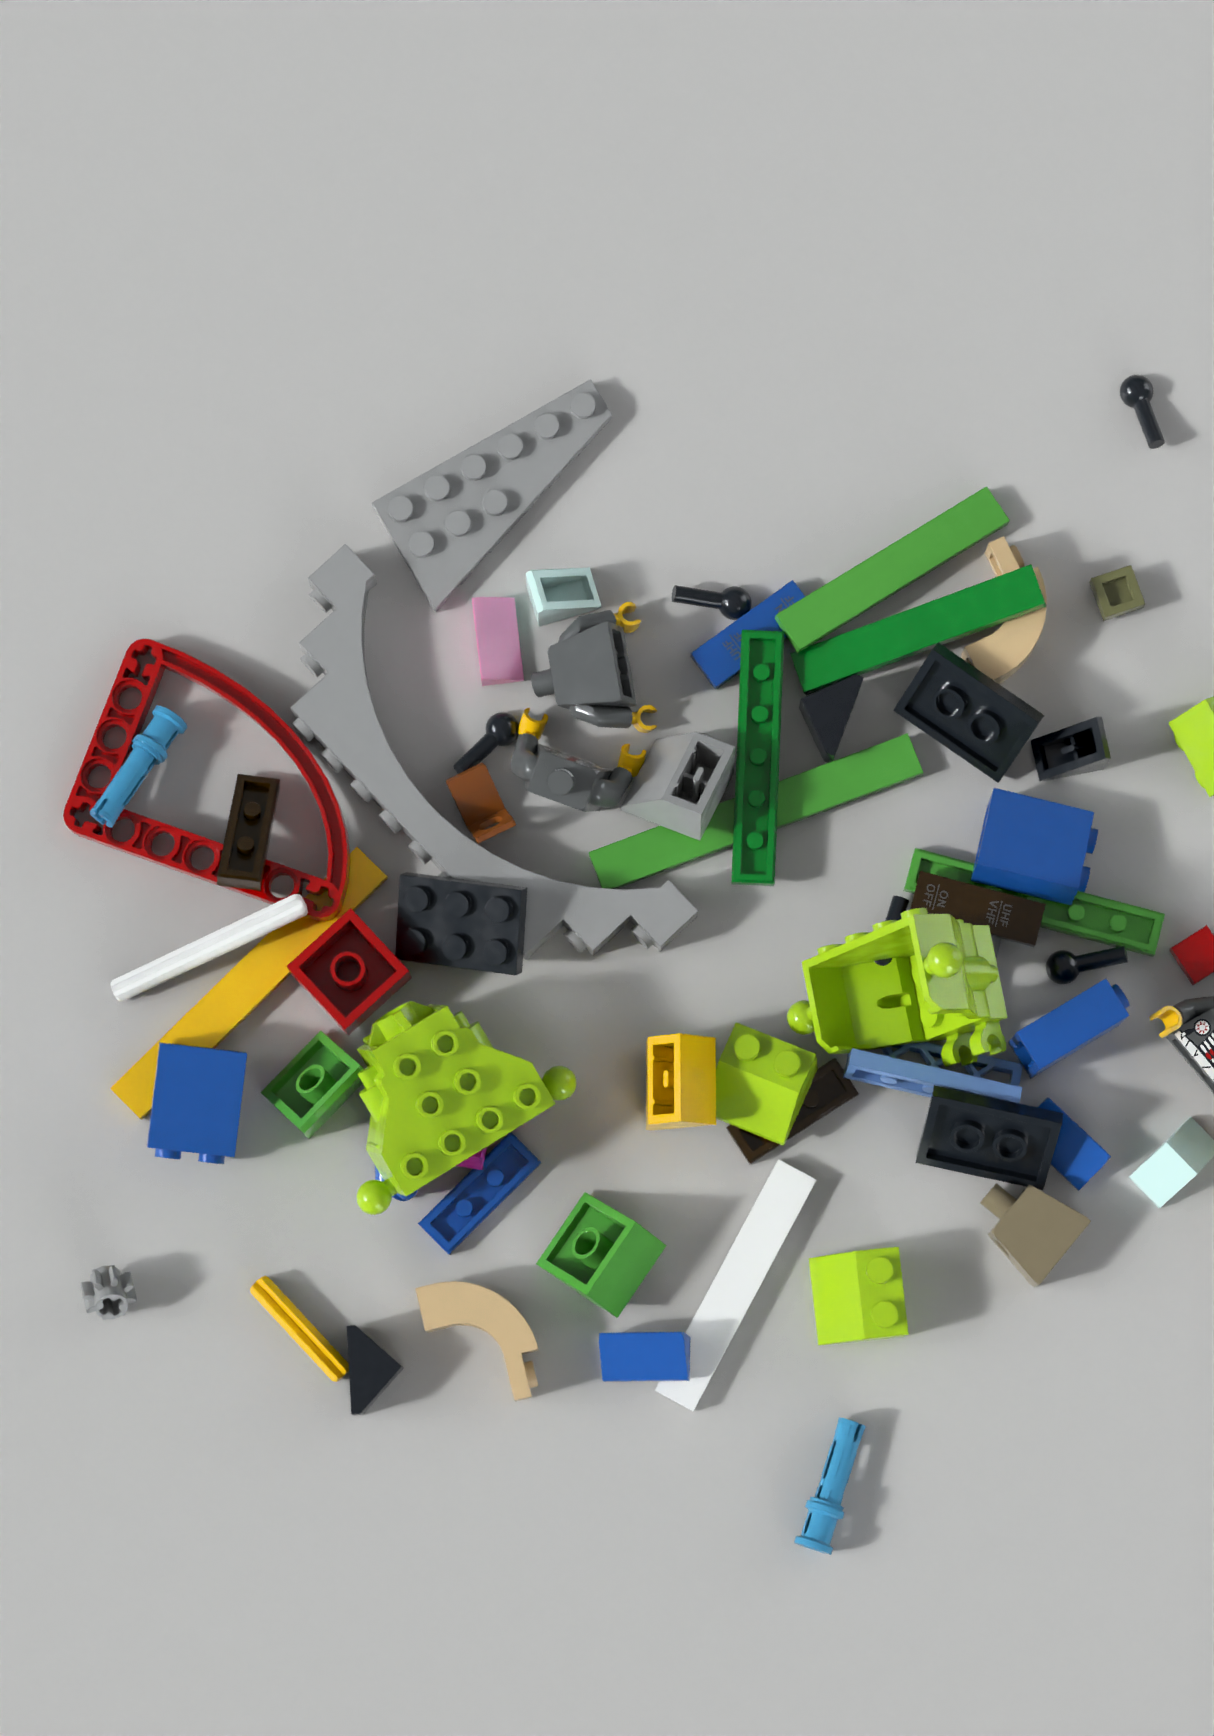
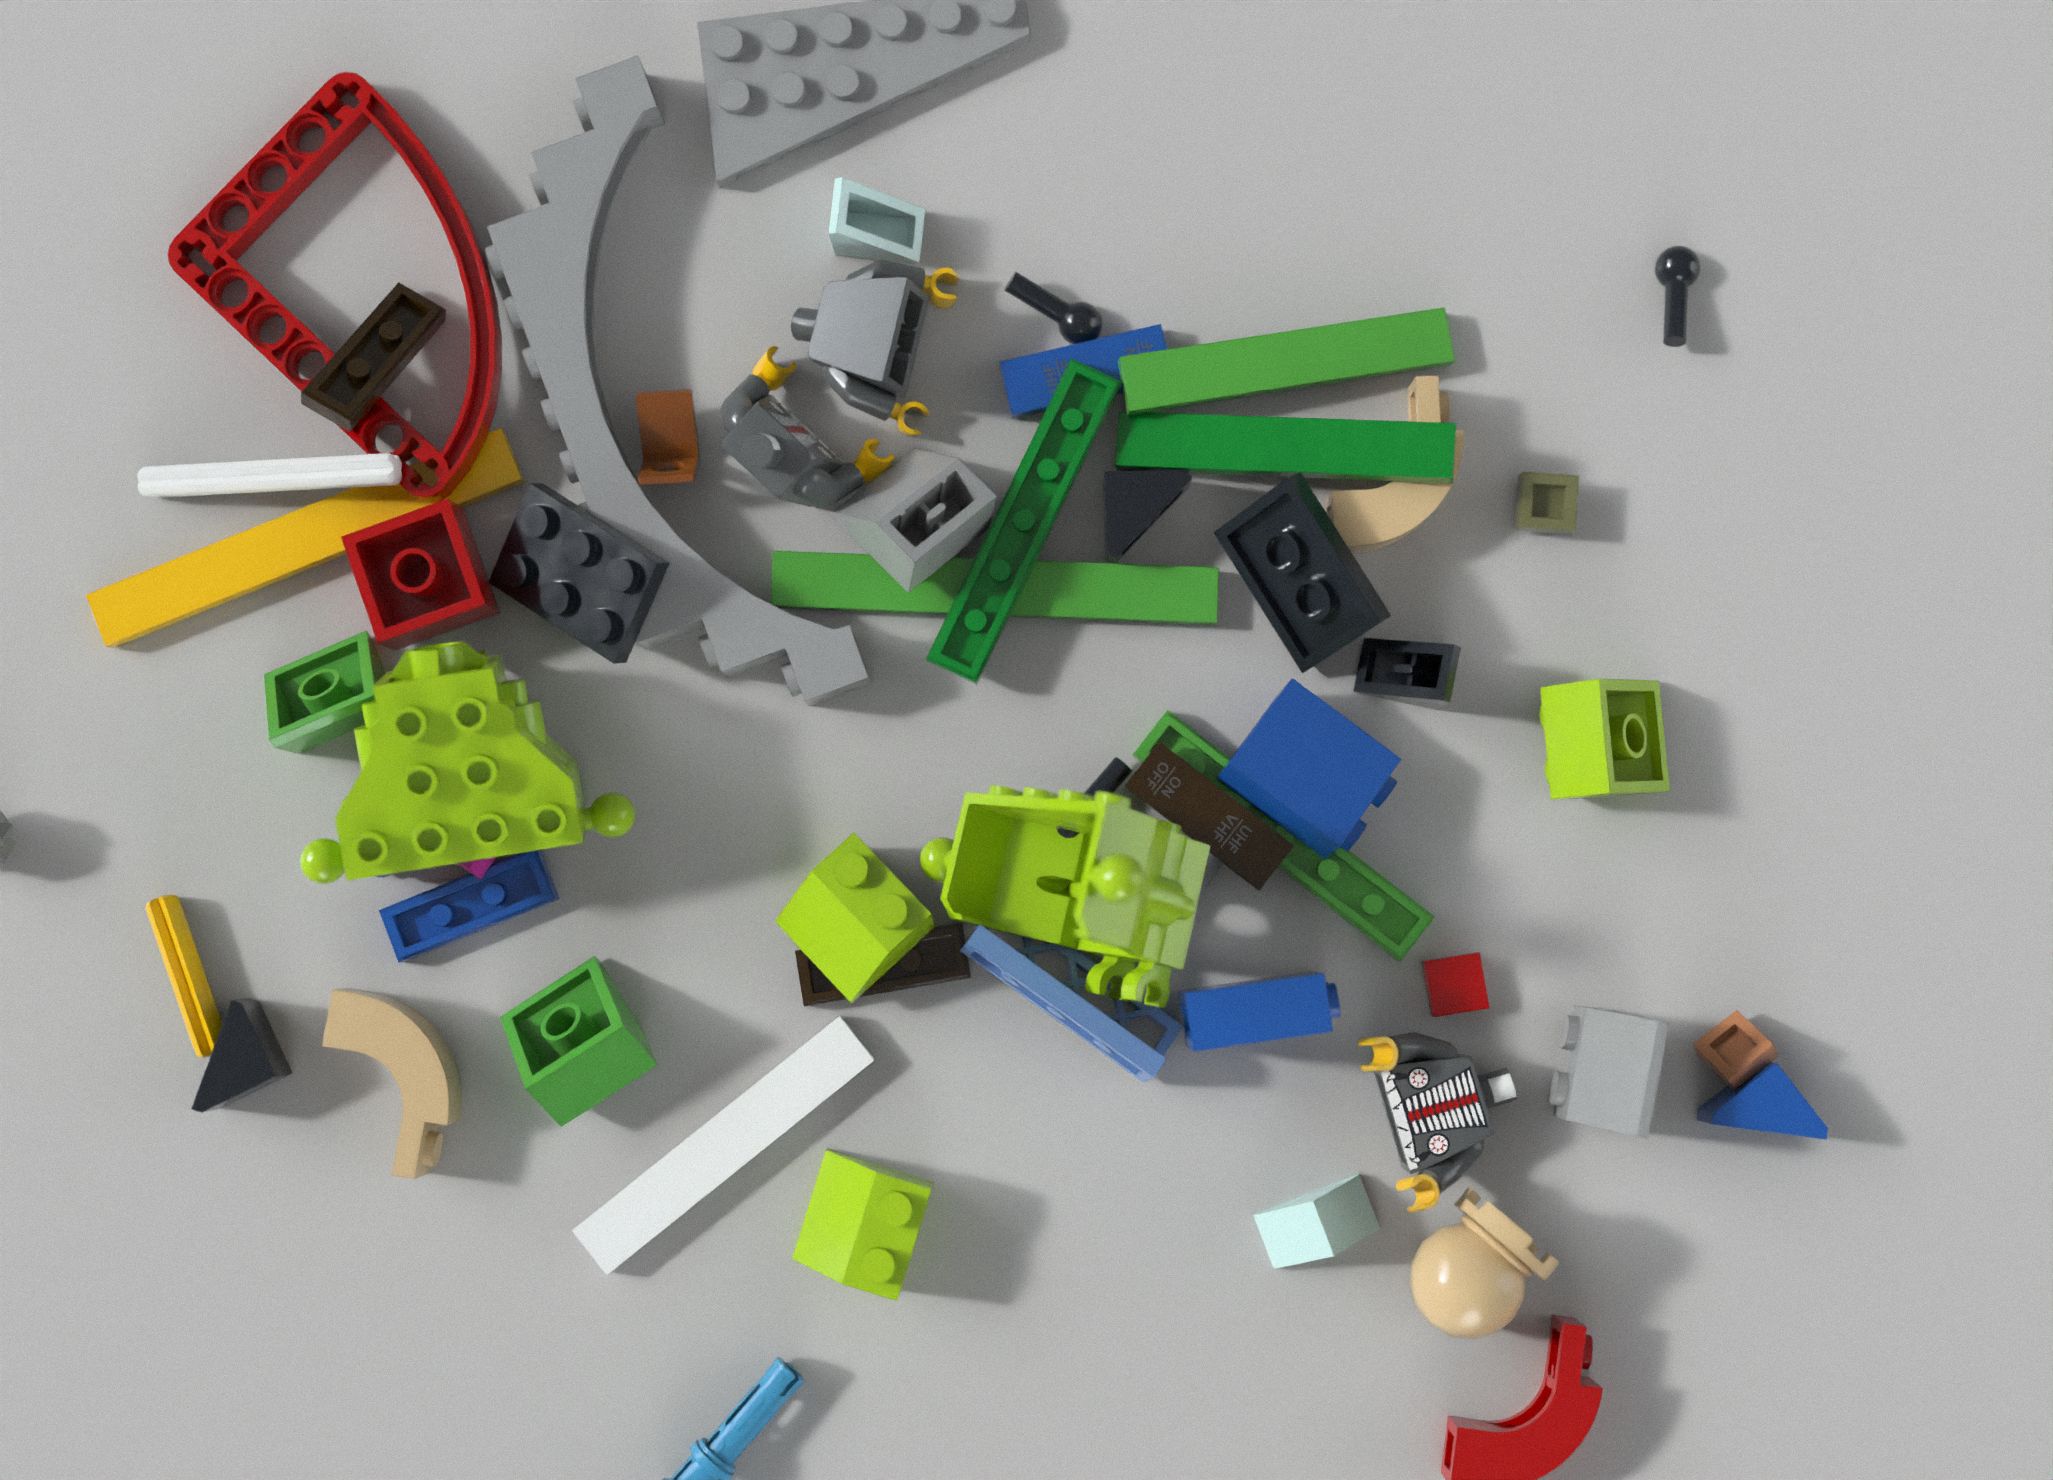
camera: 25 degrees right, 5 degrees up
dark azure pin [89,706,188,828] -> none
blue brick [146,1042,247,1164] -> none
black bar [454,712,519,774] -> none
bright pink slope [472,597,524,686] -> none
blue slope [599,1332,691,1382] -> none
yellow slope [646,1033,716,1130] -> none
black plate [916,1085,1063,1190] -> none
dark tan torso [980,1183,1091,1288] -> none
blue slope [1038,1097,1111,1191] -> none
black bar [1046,946,1128,984] -> none

